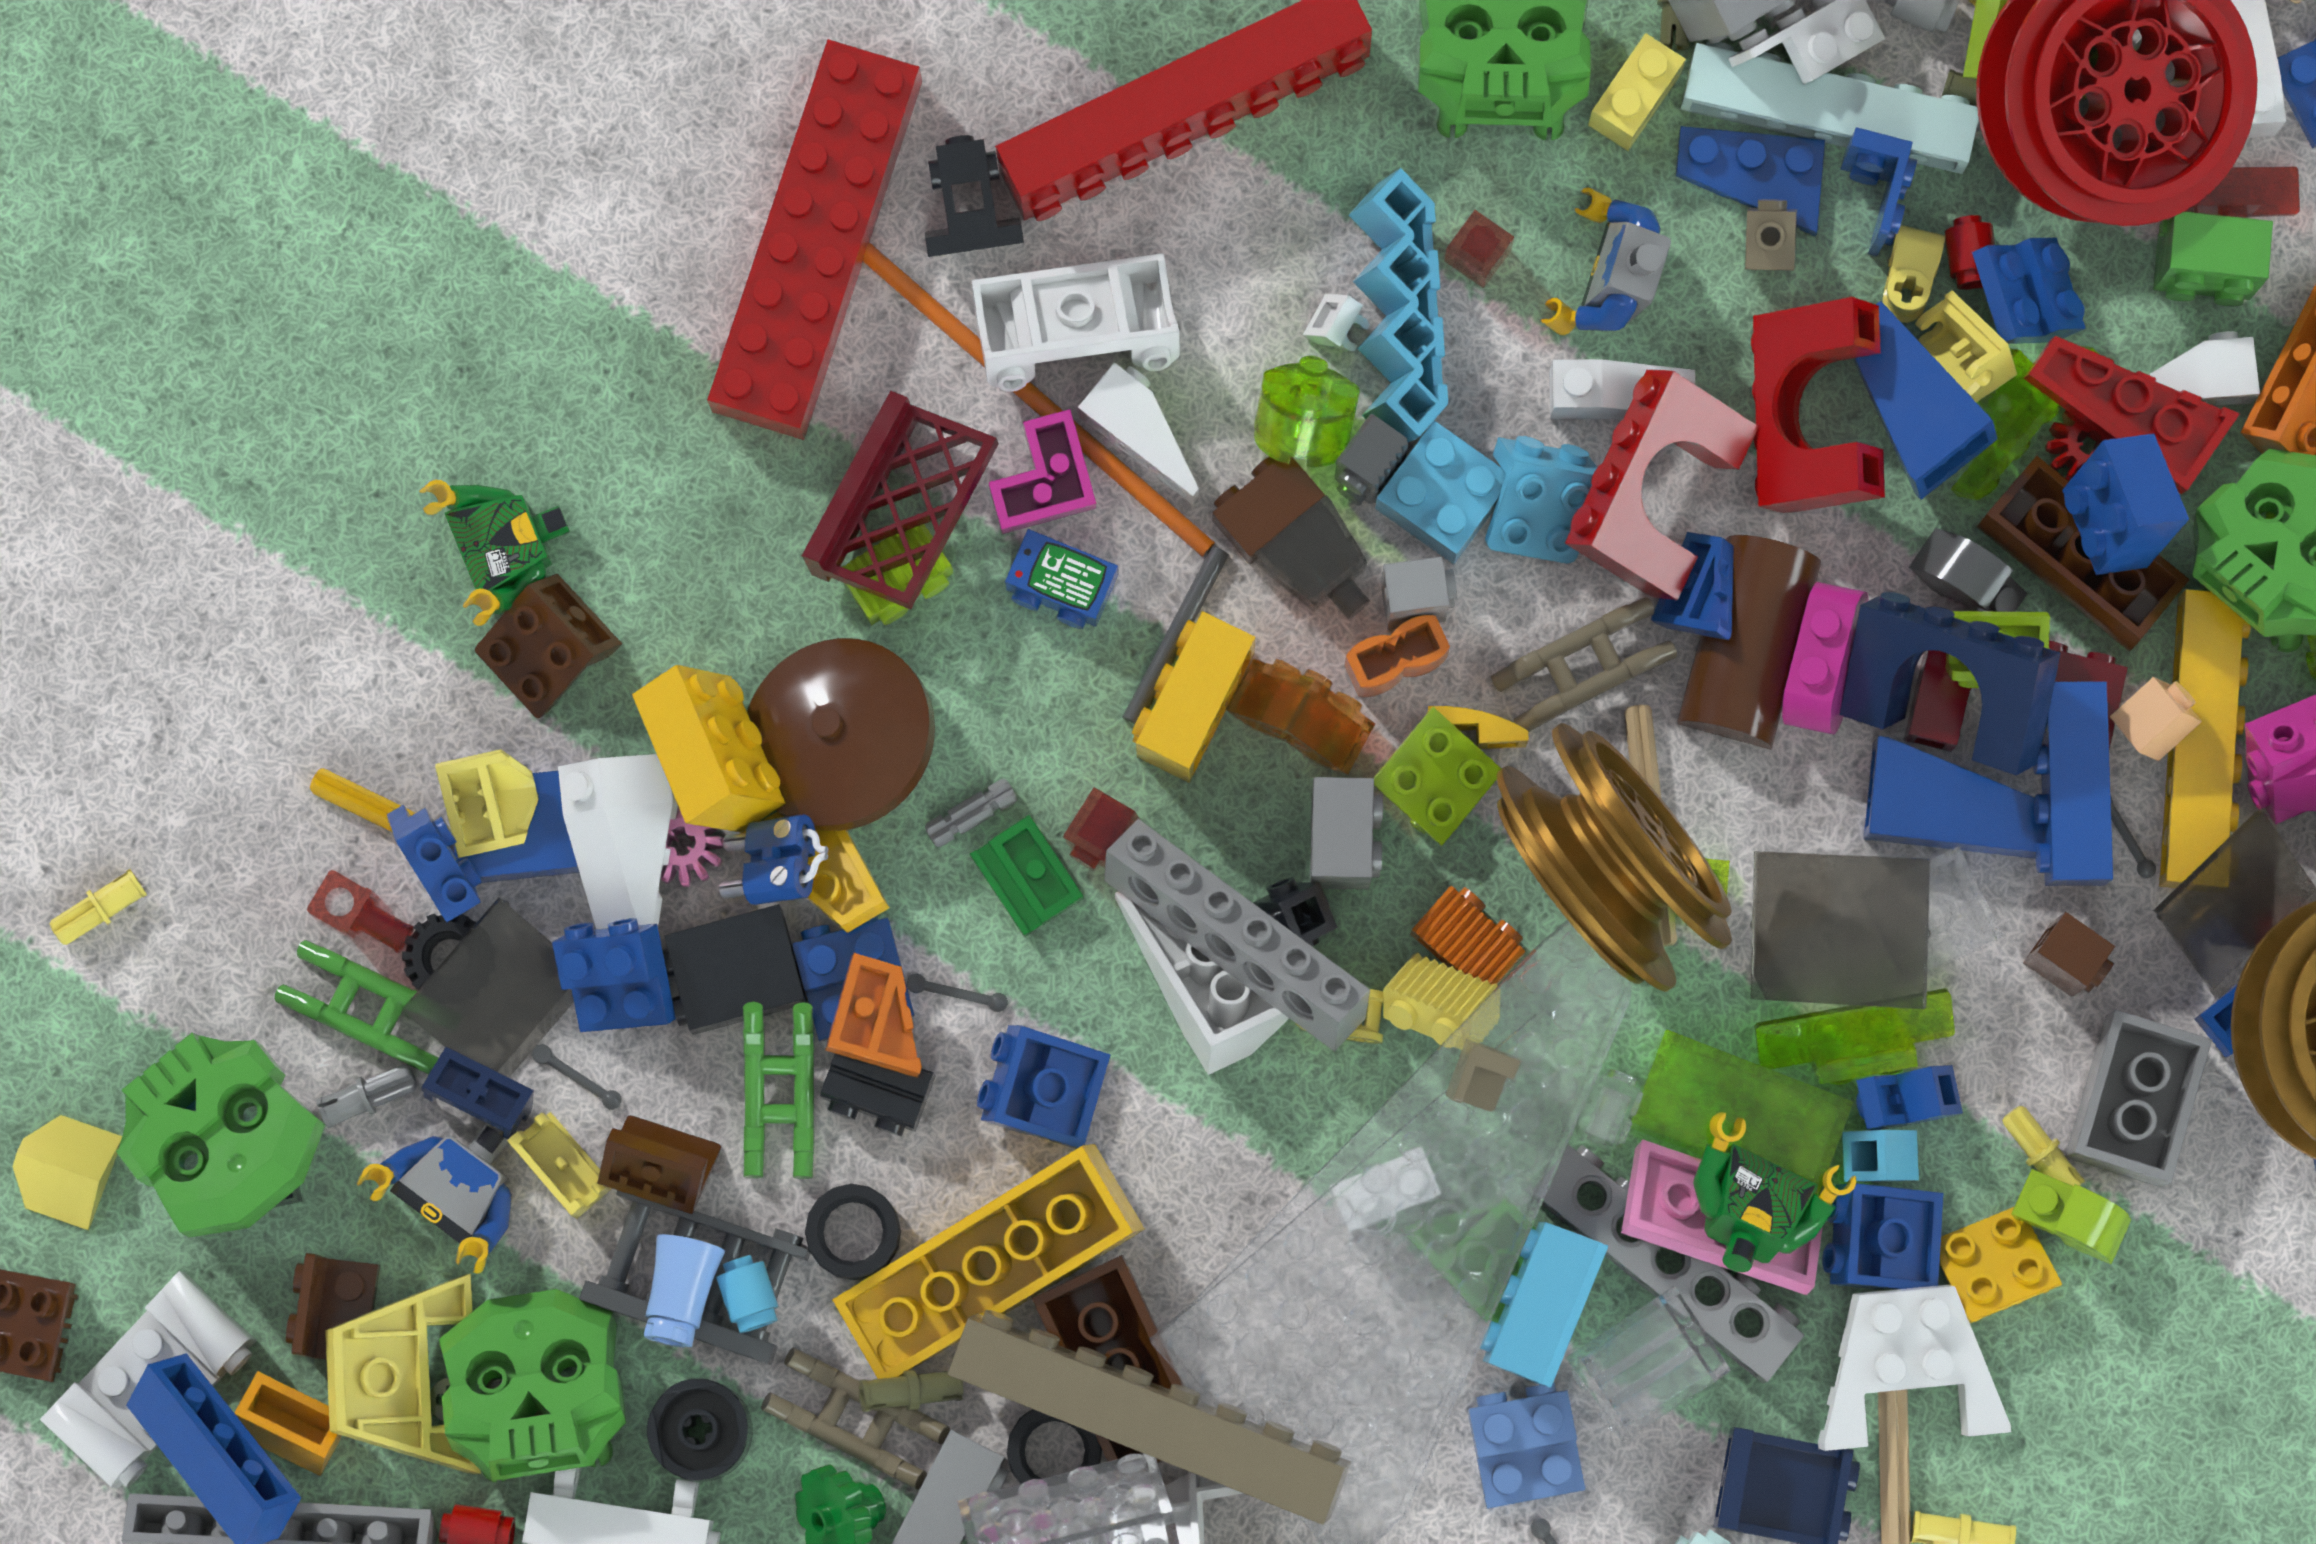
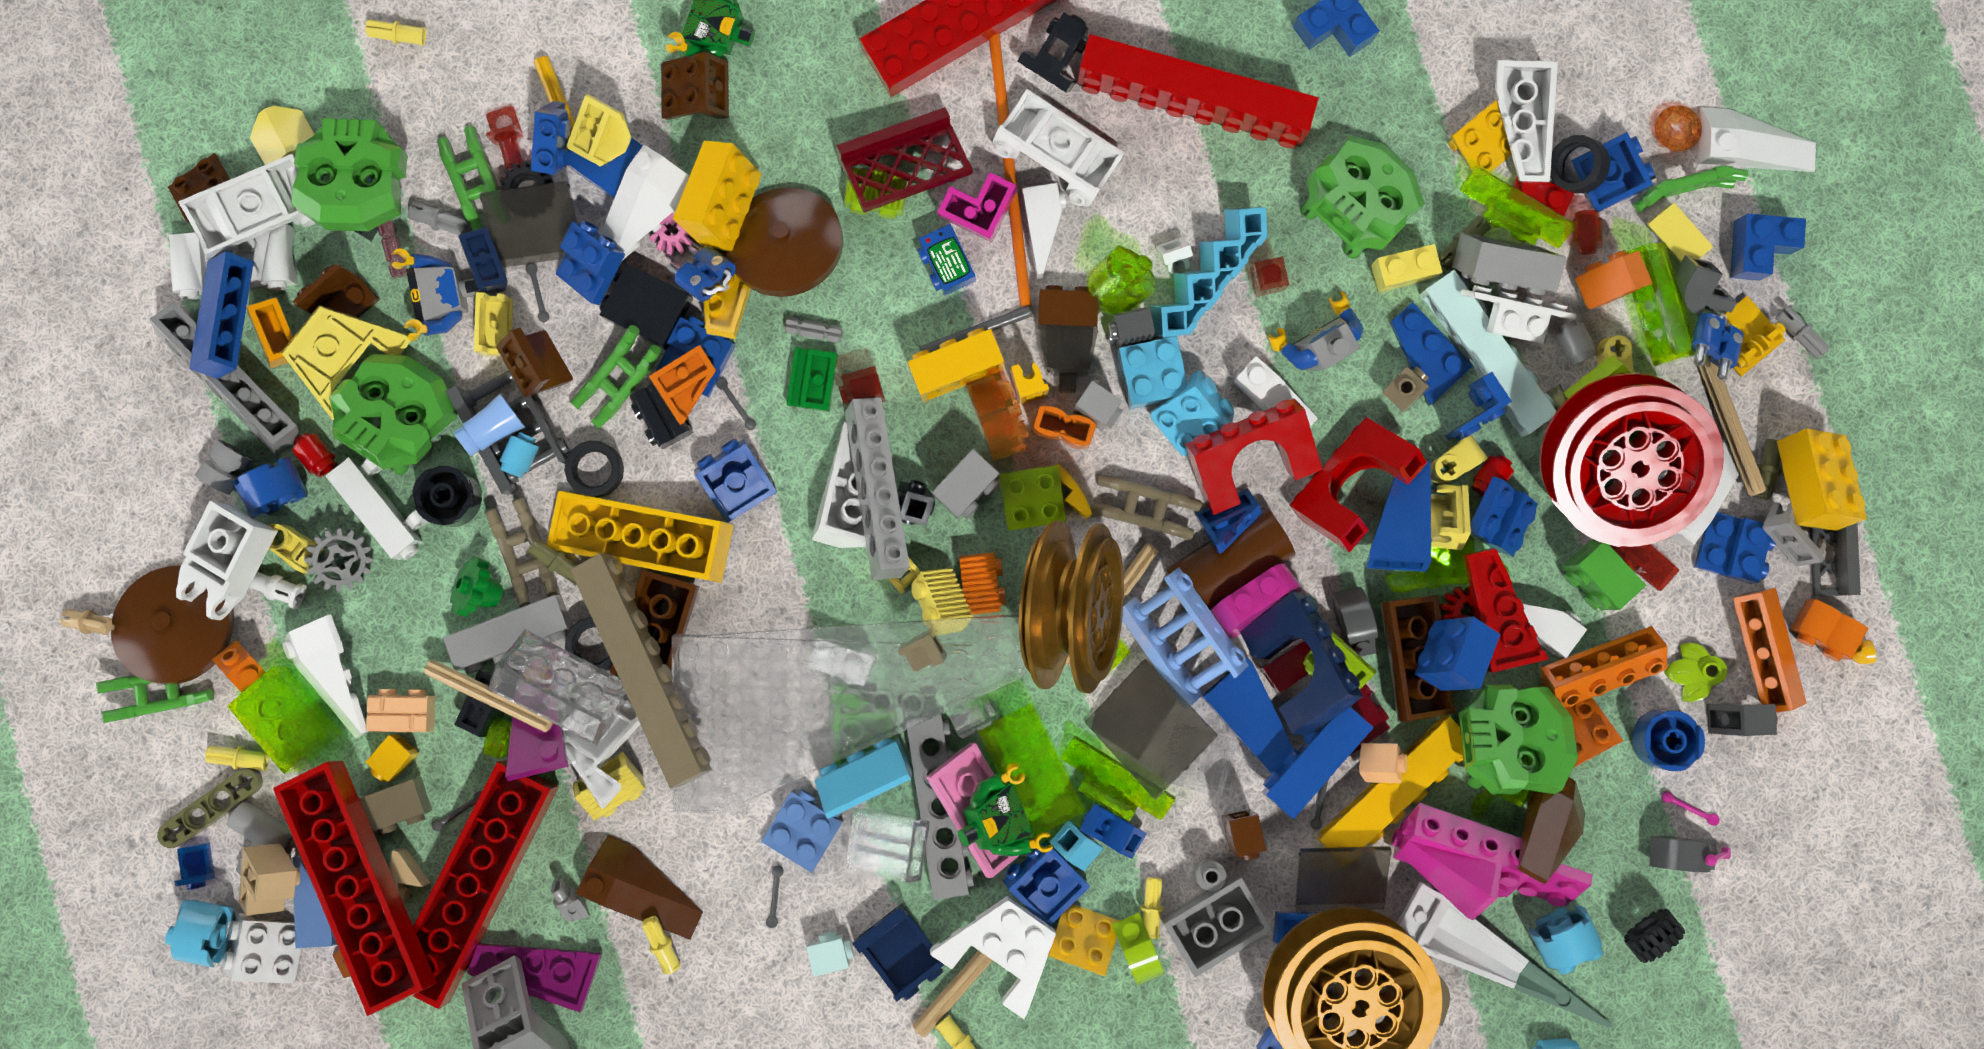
camera: 40 degrees right, 5 degrees up
none -> white piece [178,154,316,260]
none -> clear pink axle [377,221,407,278]
none -> yellow hinge [1010,363,1049,405]
none -> light blue fence [1122,567,1249,709]
none -> light grey brick [1193,858,1226,892]

